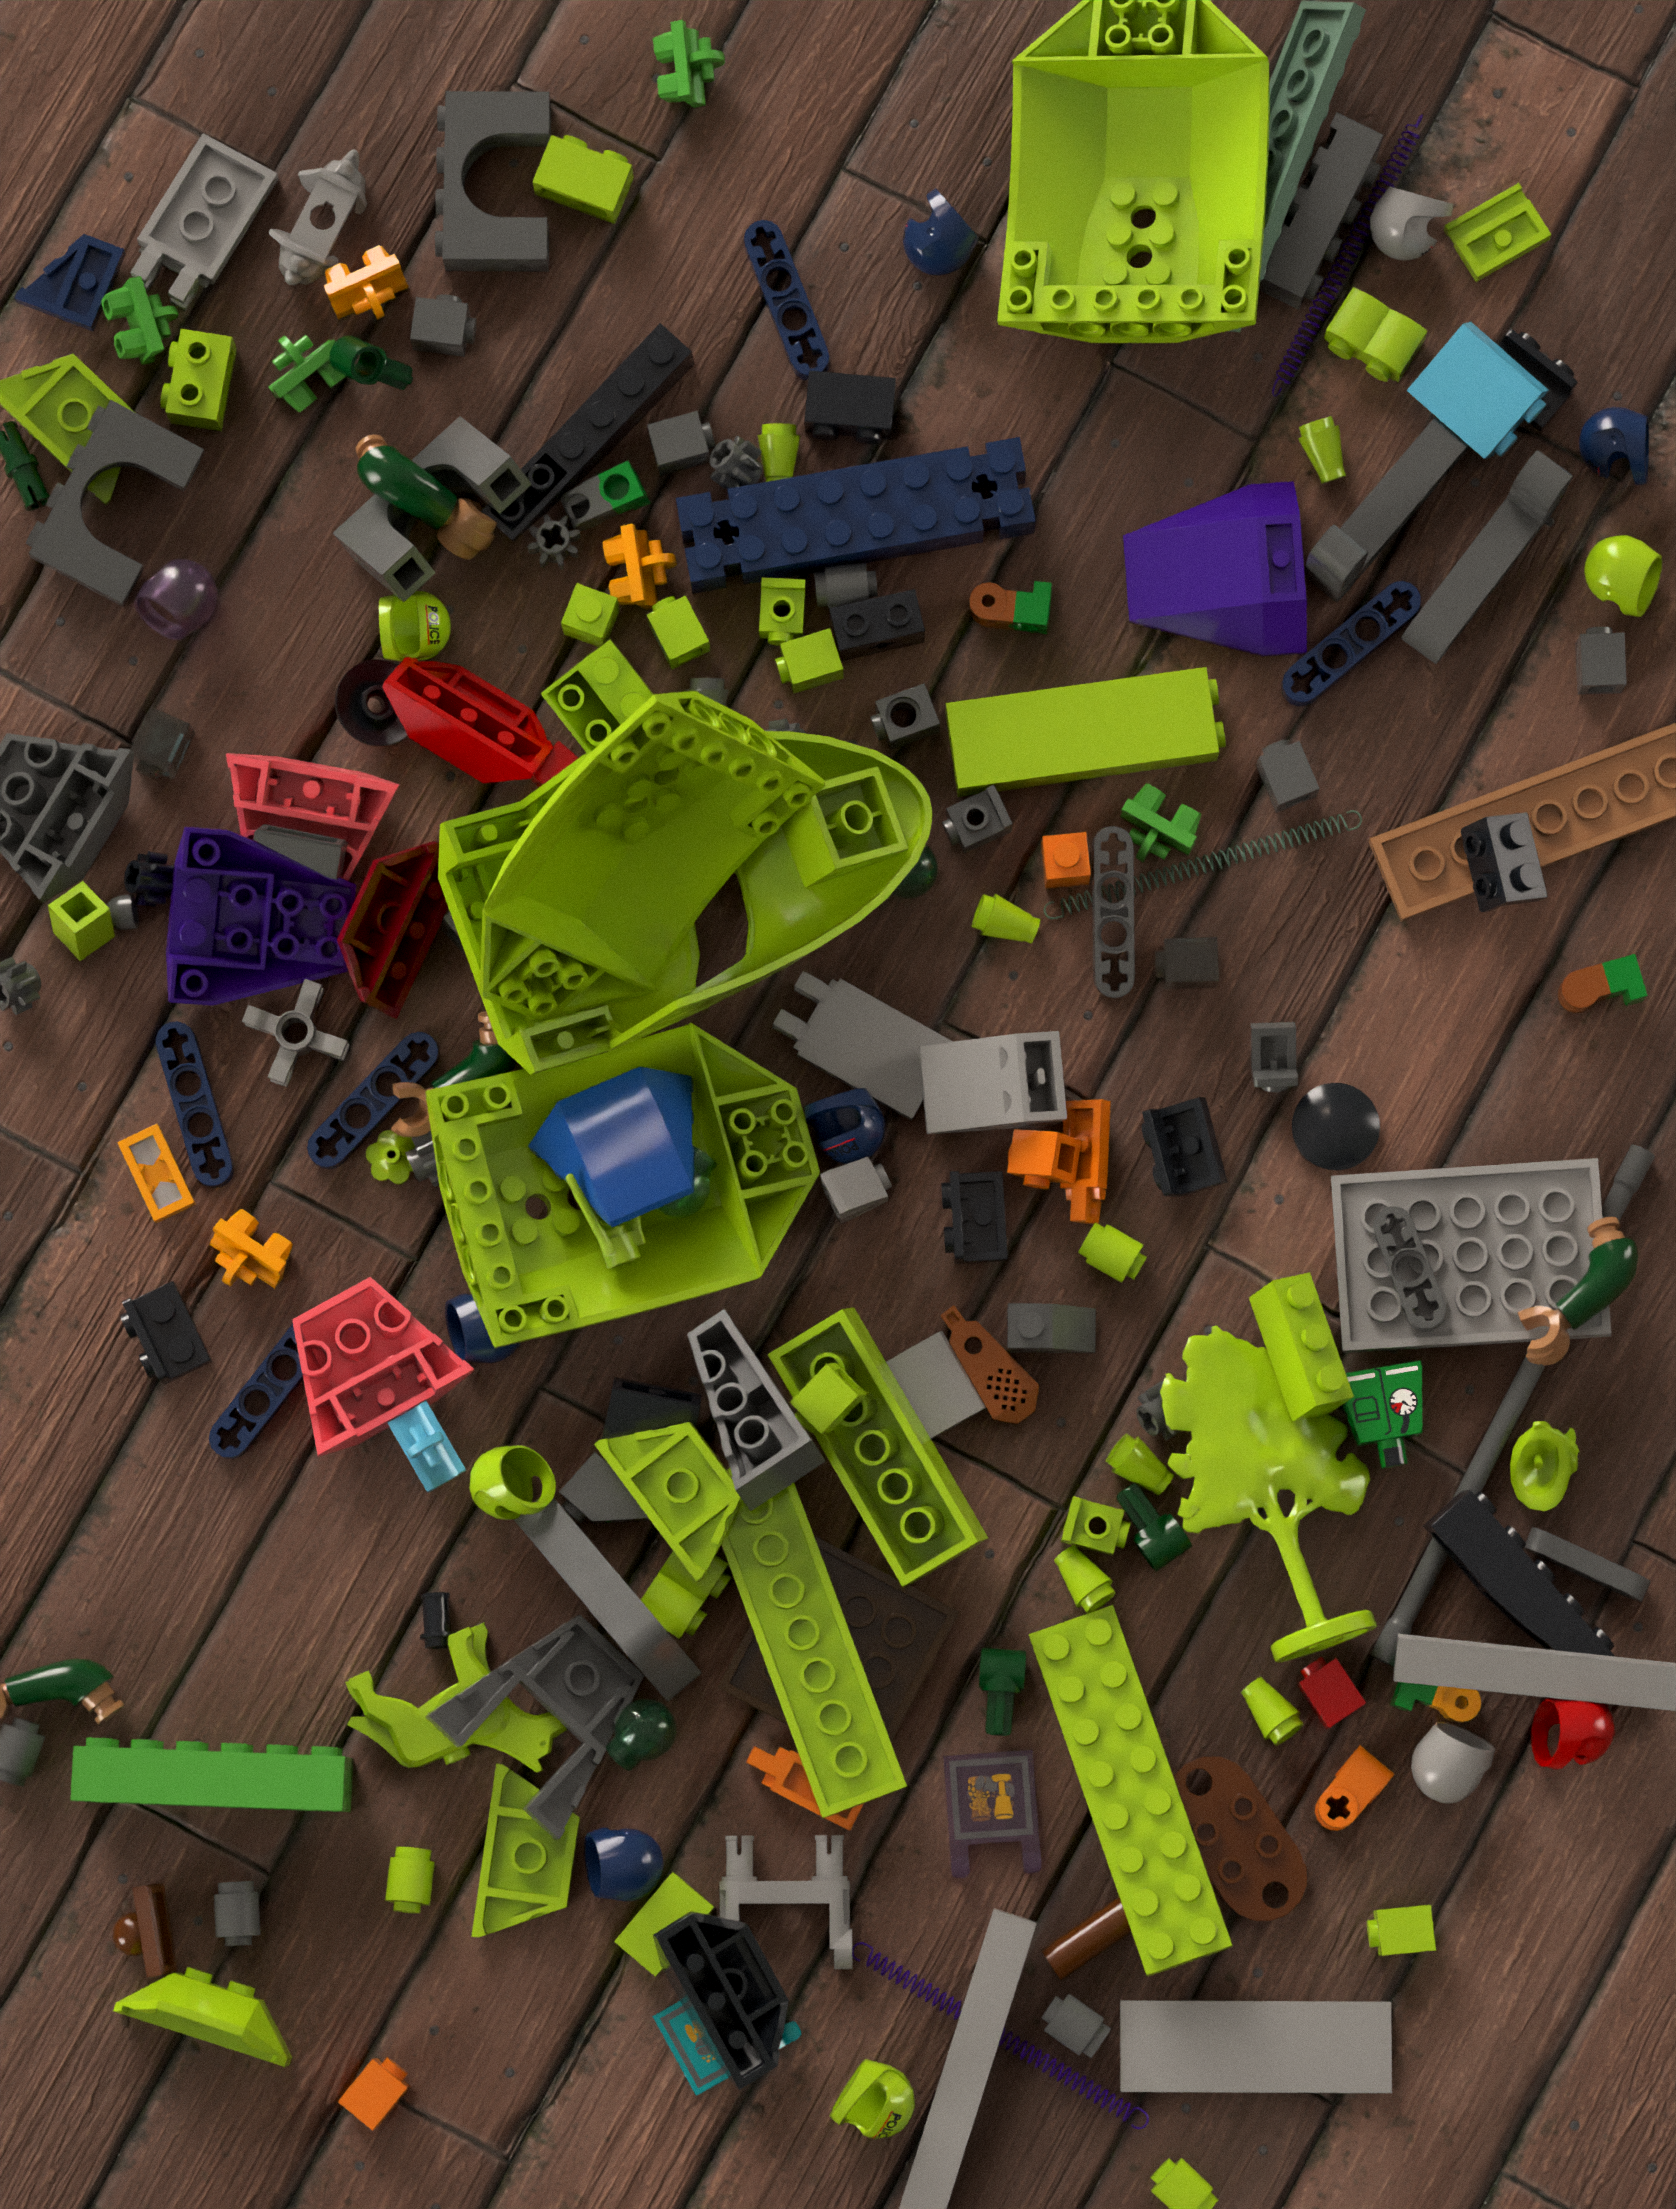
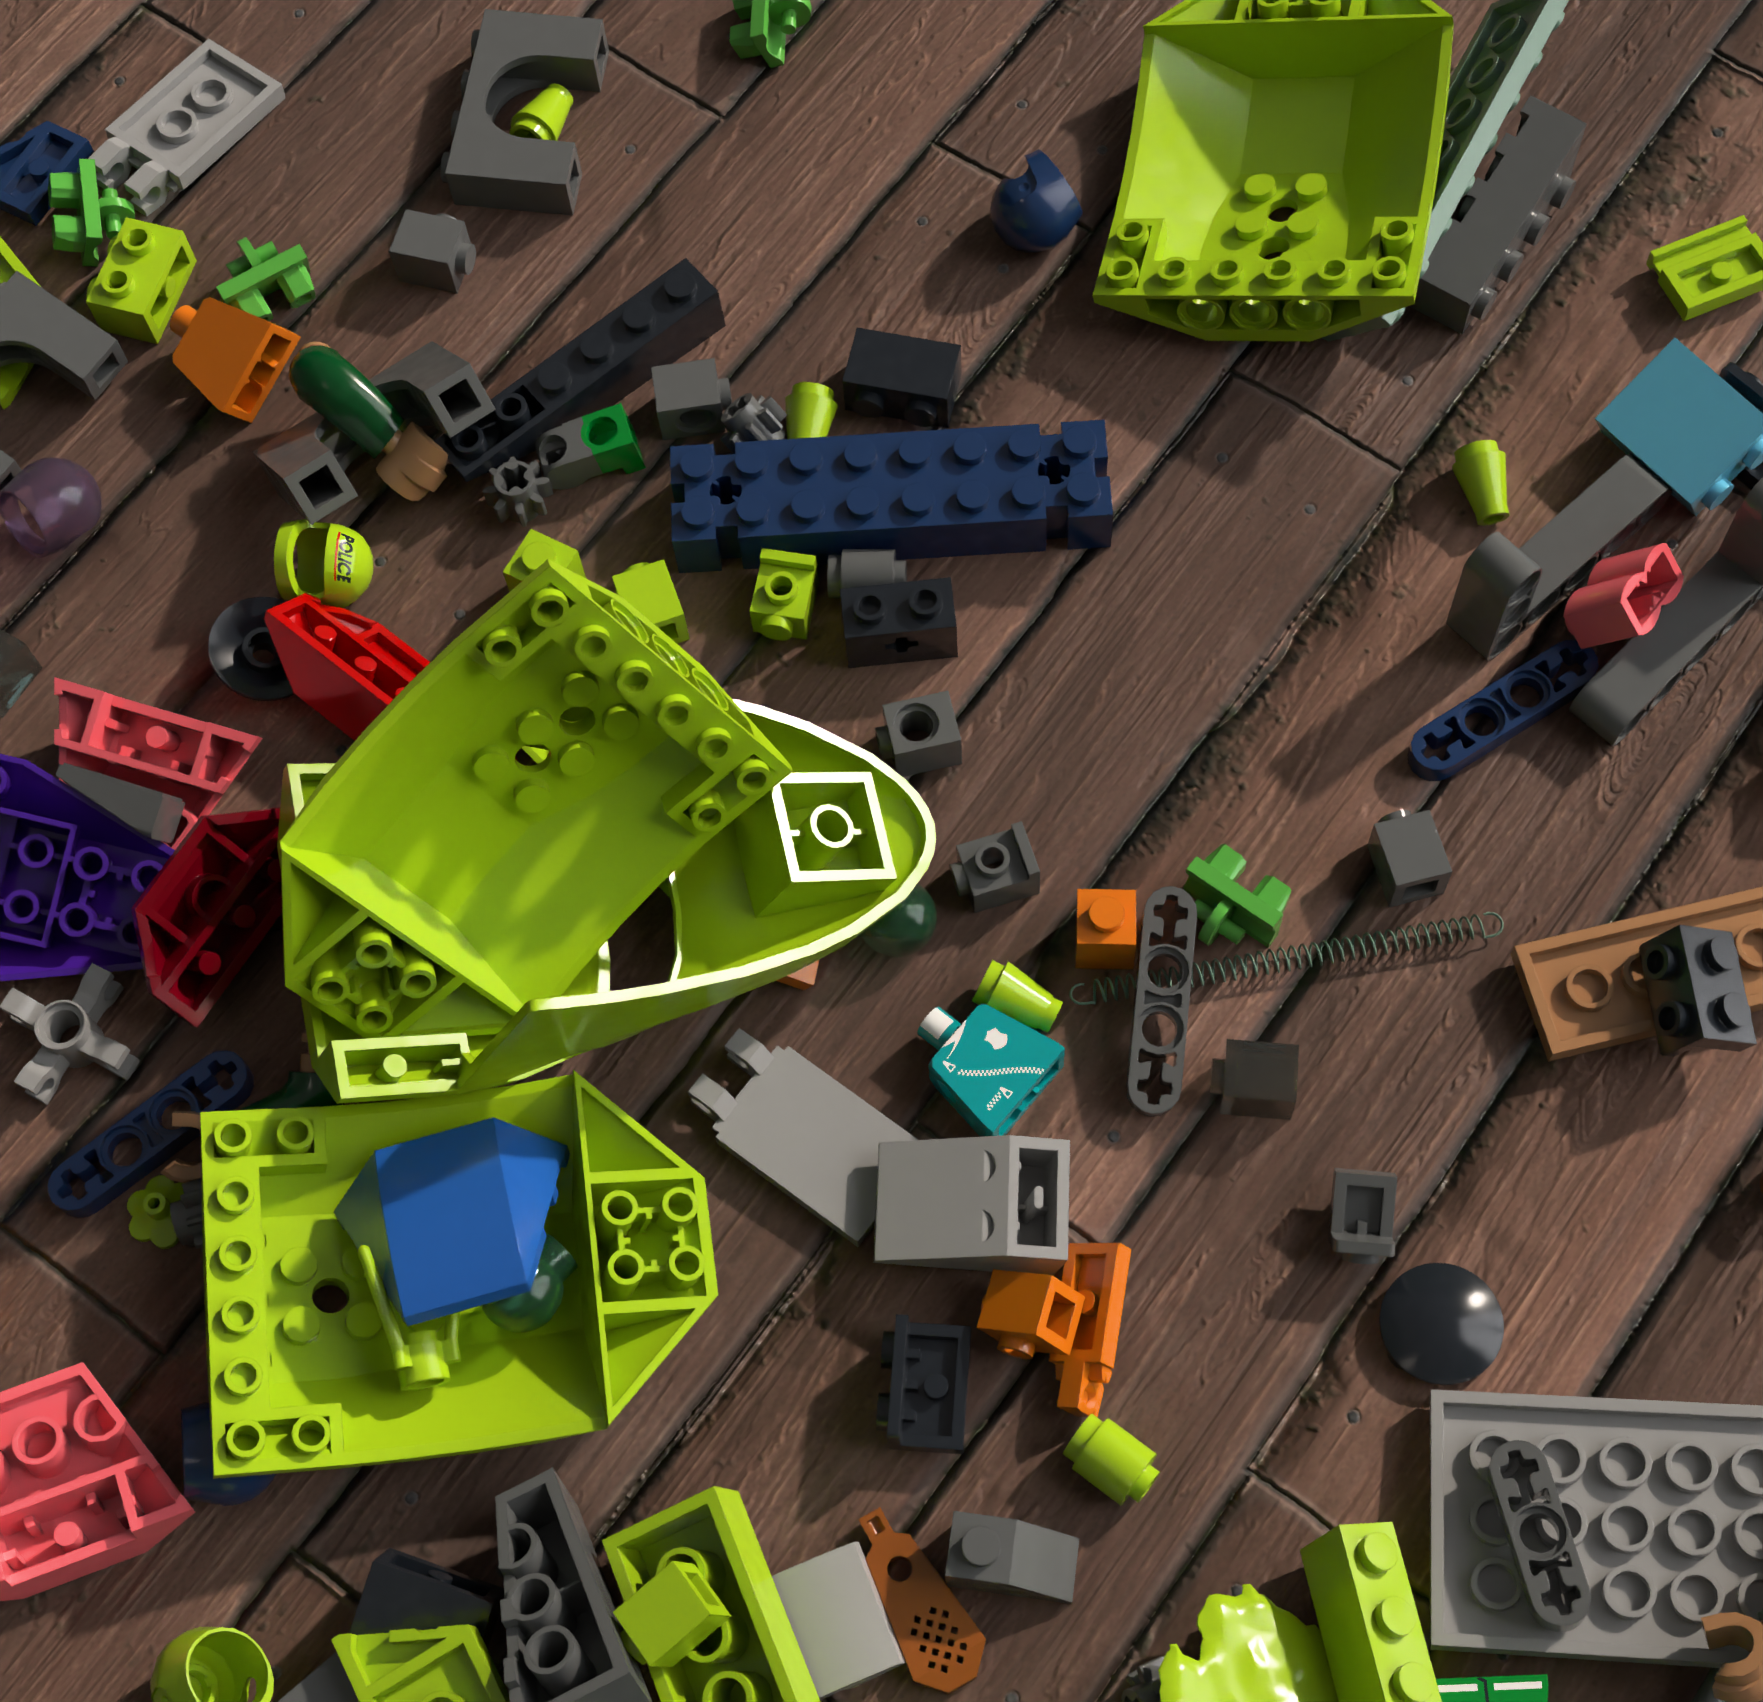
camera: 10 degrees right, 15 degrees down
light grey piece [269,149,367,285] -> none
light orange hips [324,245,409,320] -> none
dark green axle [330,336,413,390] -> none
medium azure hips [388,1401,467,1493] -> none
lime brick [533,135,634,224] -> none
light orange hips [602,523,677,610] -> none
dark blue beam [744,220,829,380] -> none
lime brick [775,628,844,694] -> none
dark blue helmet [803,1088,885,1164] -> none
light grey slope [820,1157,892,1224] -> none
lime brick [945,667,1226,797] -> none
leg [969,581,1052,634] -> none
dark purple wedge [1123,481,1307,656] -> none
black bracket [1142,1097,1228,1197] -> none
dark purple piece [1272,114,1423,397] -> none
lime brick [1324,287,1427,382] -> none
light grey helmet [1370,187,1453,260] -> none
none -> orange torso [170,297,301,423]
none -> lime cone [509,83,573,141]
none -> teal torso [917,1004,1065,1137]
none -> coral brick [1564,543,1684,649]

